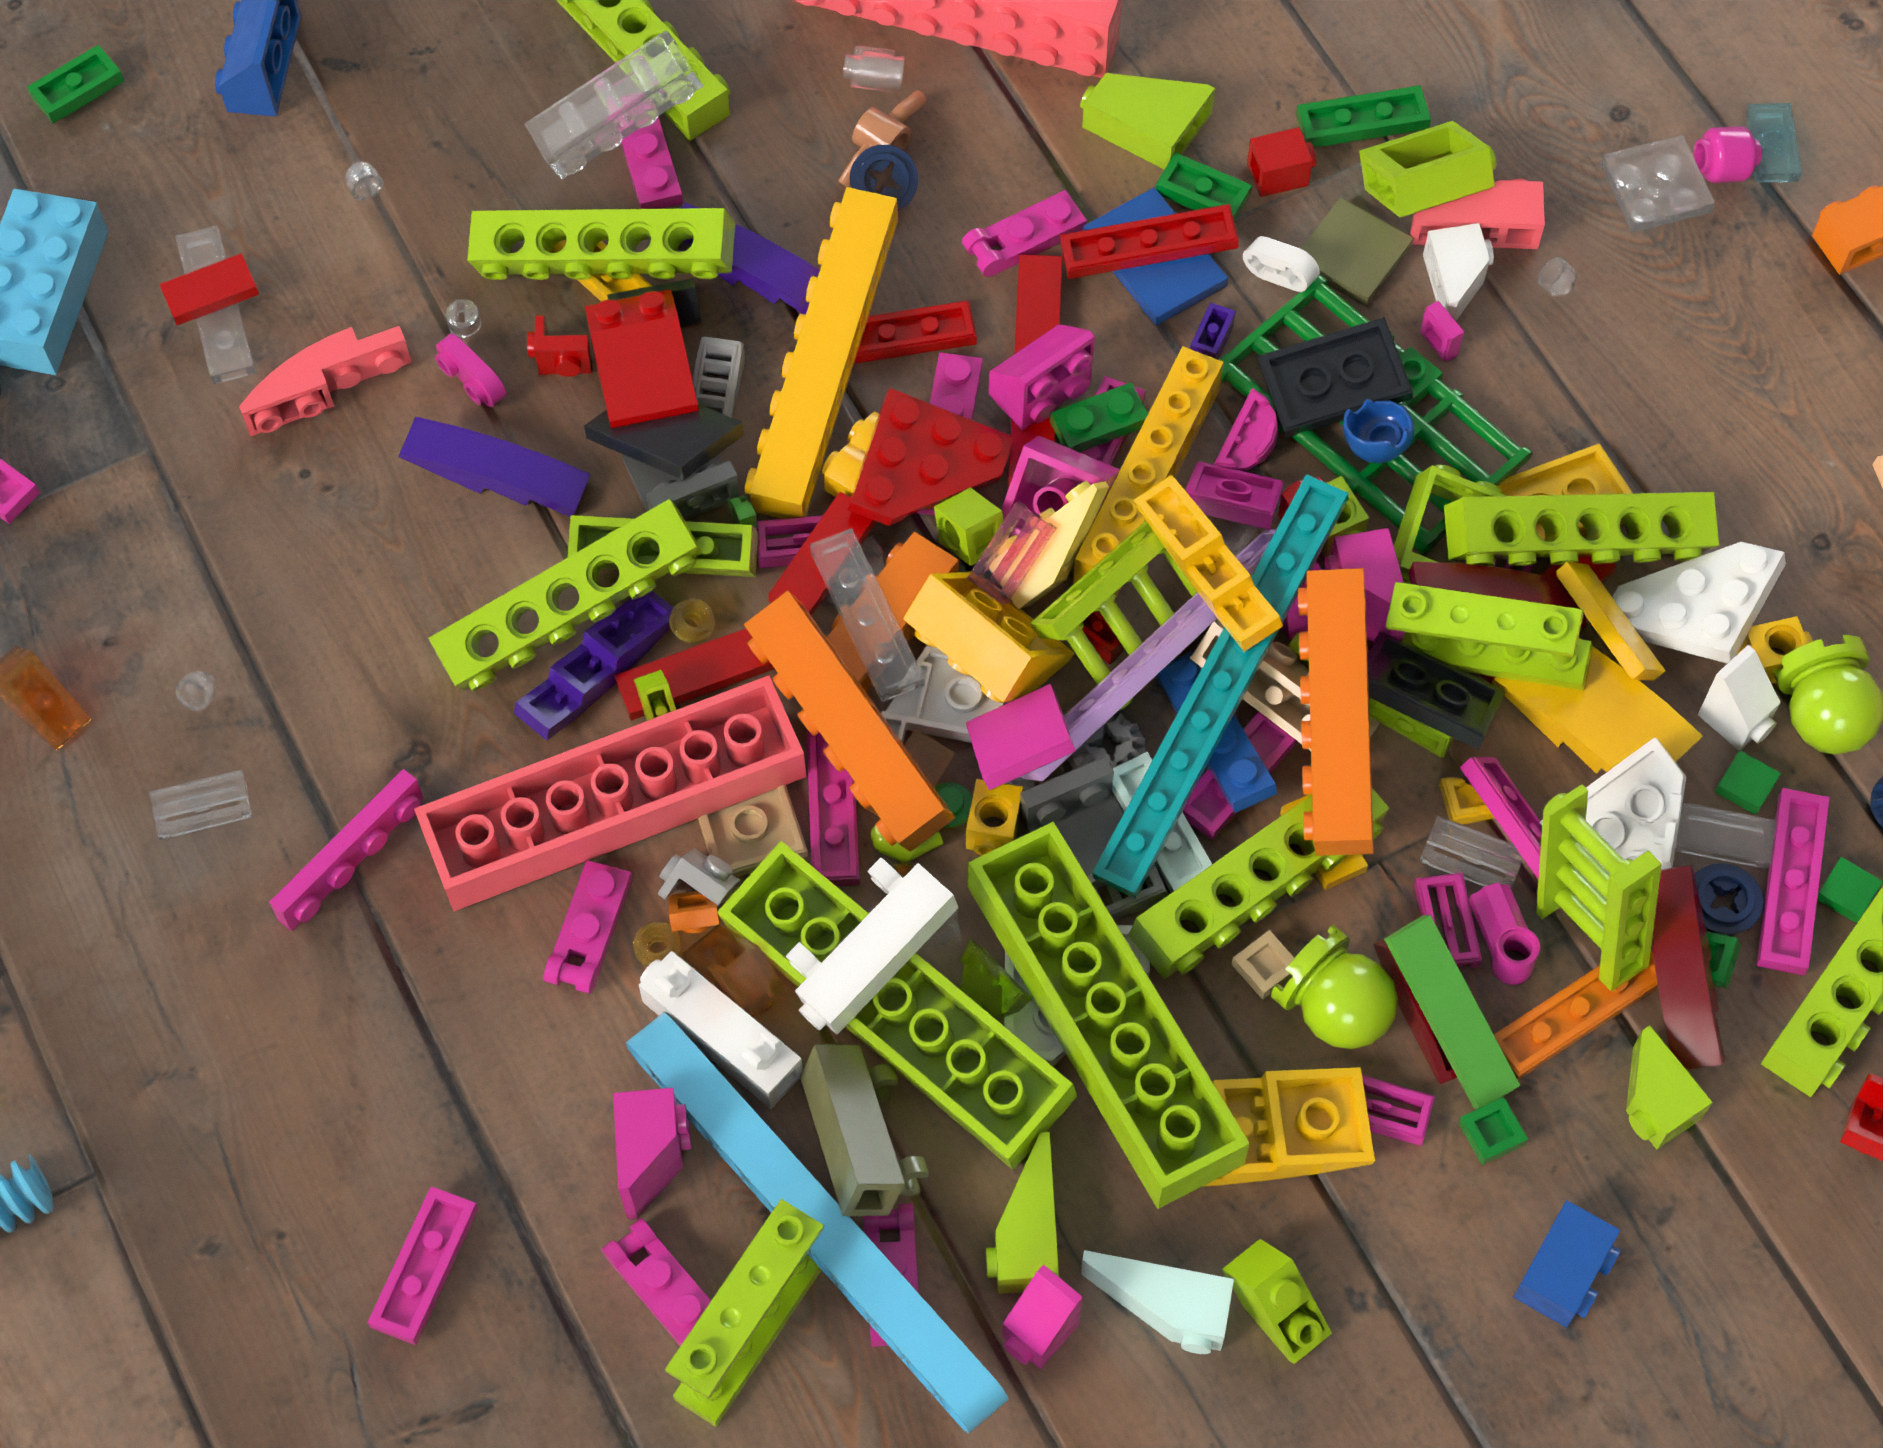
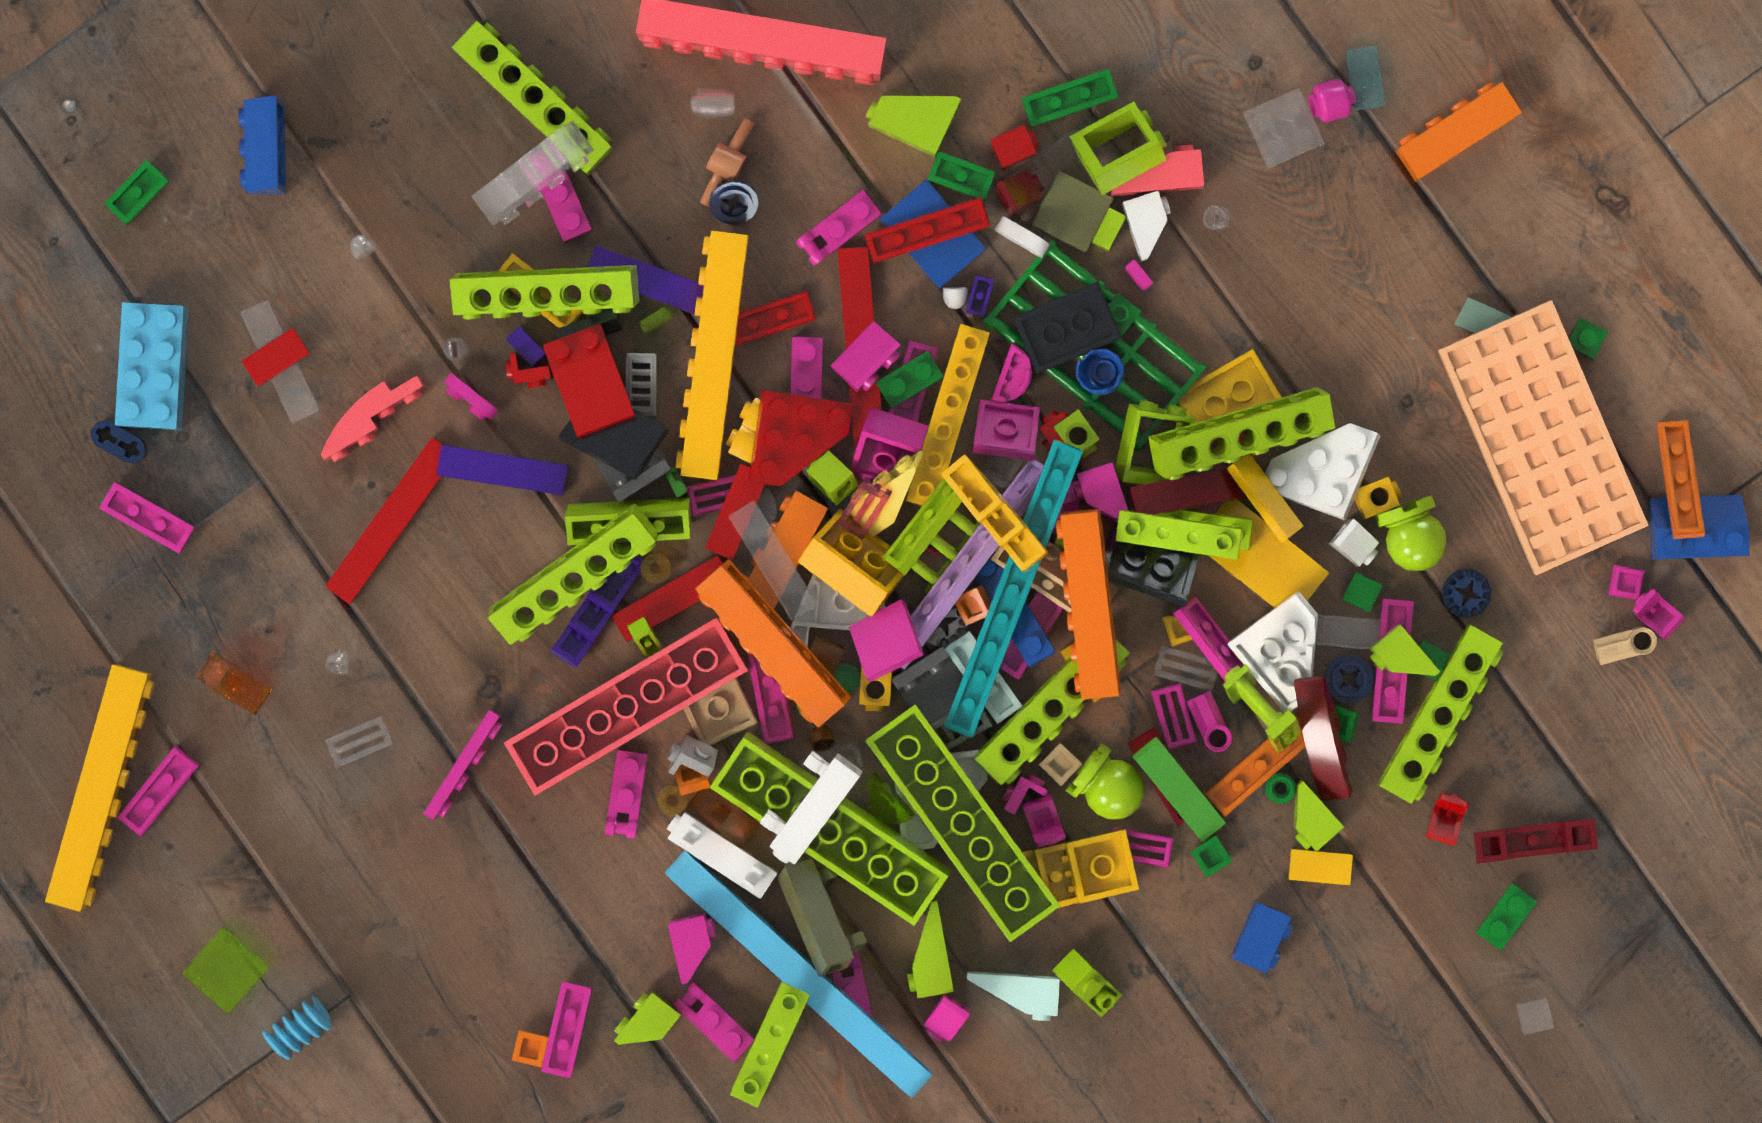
camera: 10 degrees left, 25 degrees up
none -> red tile [325,437,443,605]
none -> dark purple piece [506,326,546,368]
none -> orange plate [512,1030,549,1067]
none -> lime slope [614,990,682,1045]
none -> clear neon green tile [639,307,672,334]
none -> white hinge [943,287,968,309]
none -> orange plate [955,585,991,626]
none -> dark red slope [995,171,1045,218]
none -> dark pink bracket [1001,773,1048,815]
none -> dark pink bracket [1022,794,1066,848]
none -> lime piece [1092,207,1126,251]
none -> green plate [1265,773,1296,804]
none -> yellow tile [1288,849,1353,885]
none -> lime slope [1369,624,1440,676]

